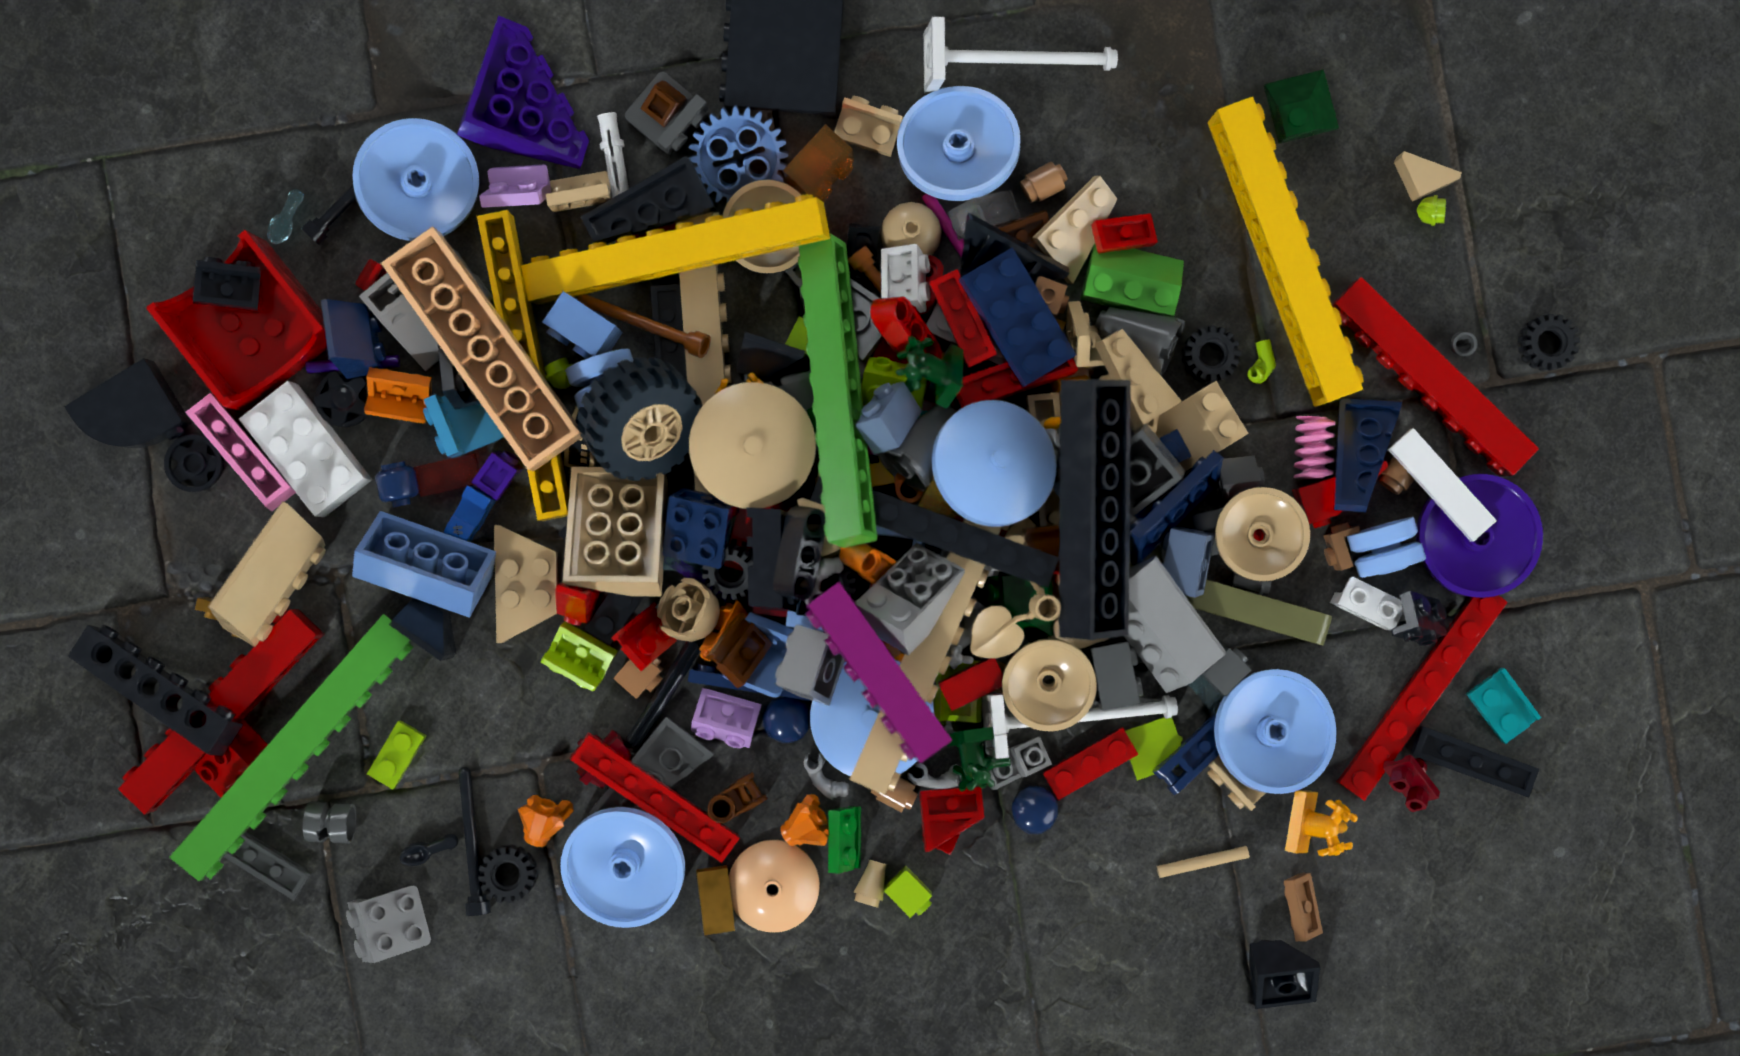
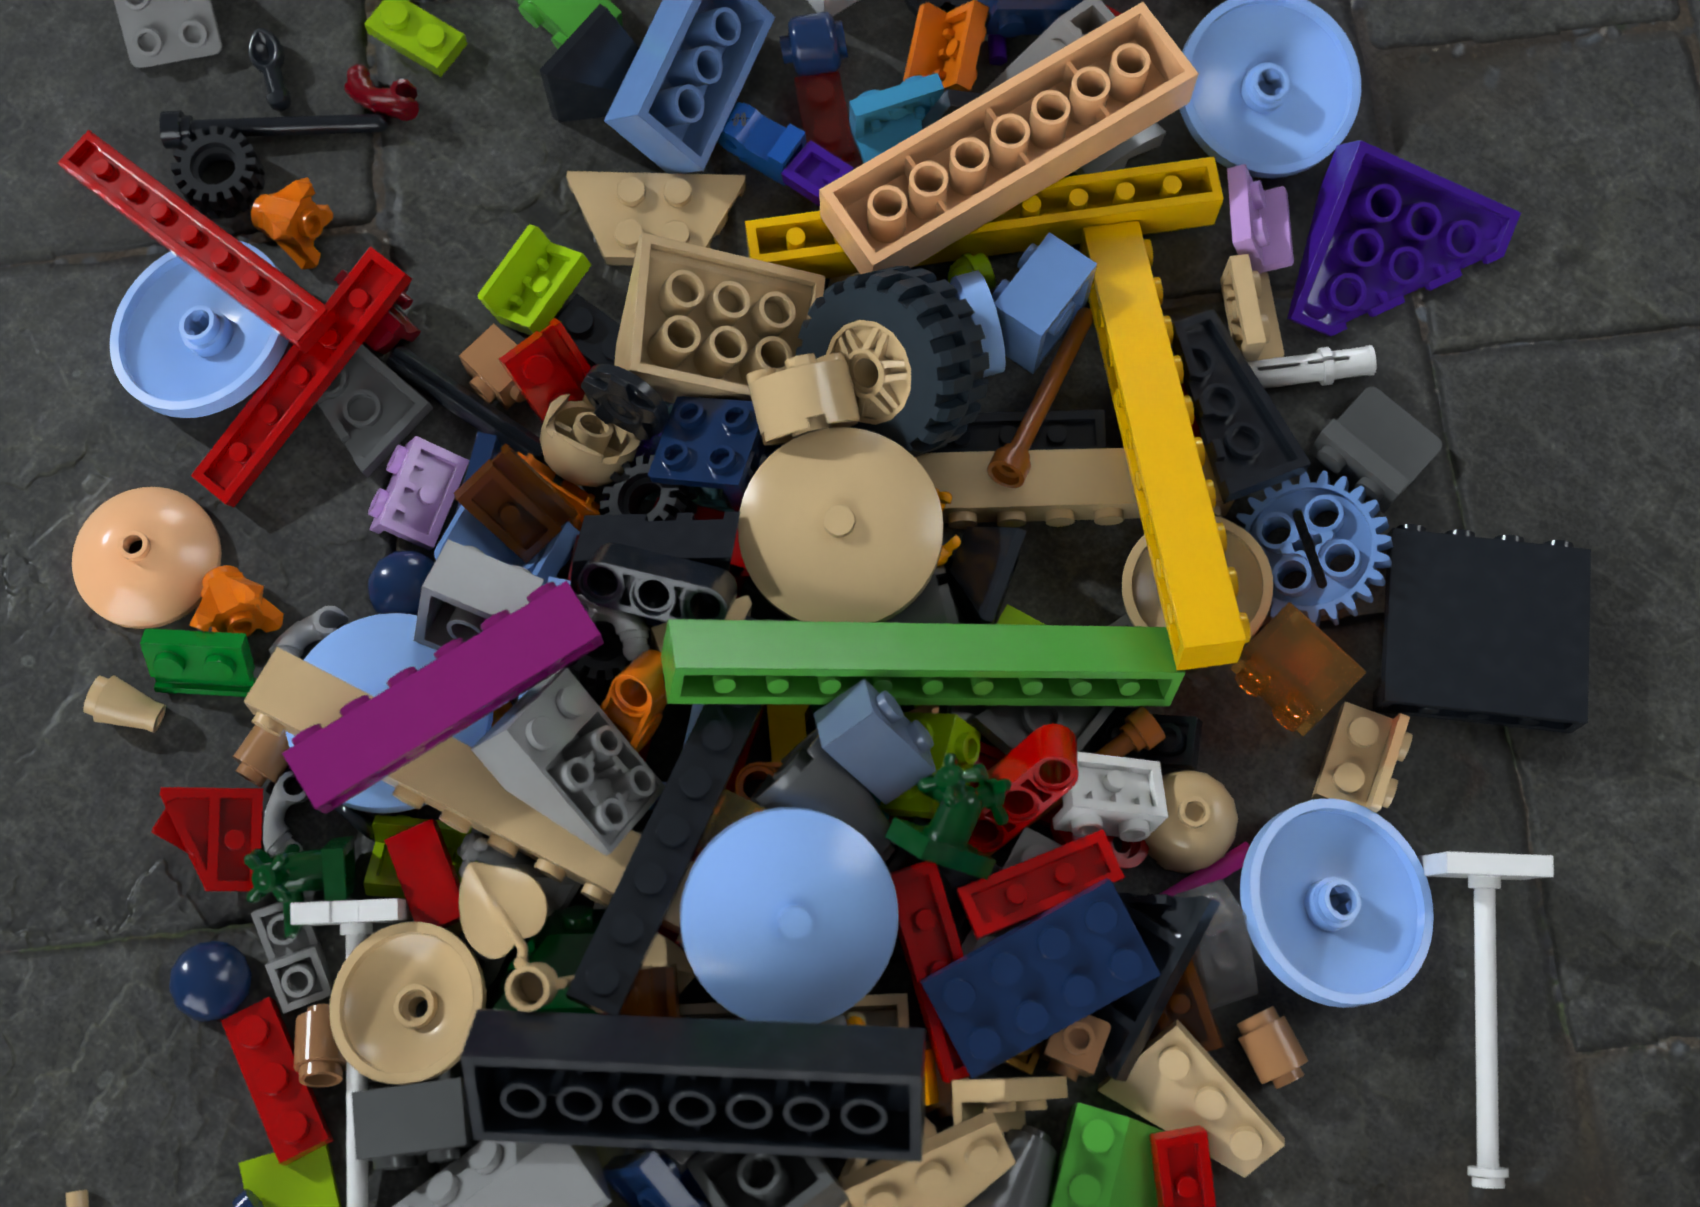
camera: 90 degrees right, 15 degrees down
red slope [555,581,600,626] -> none
reddish brown slope [640,80,687,127] -> none
pearl gold slope [696,865,735,936] -> none
reddish brown piece [707,772,768,823] -> none
lime brick [884,865,932,918] -> none
none -> red tile [57,130,338,354]
none -> medium nougat brick [294,1004,347,1087]
none -> dark red piece [344,64,419,121]
none -> black wheel [581,364,669,440]
none -> tan brick [746,352,860,446]

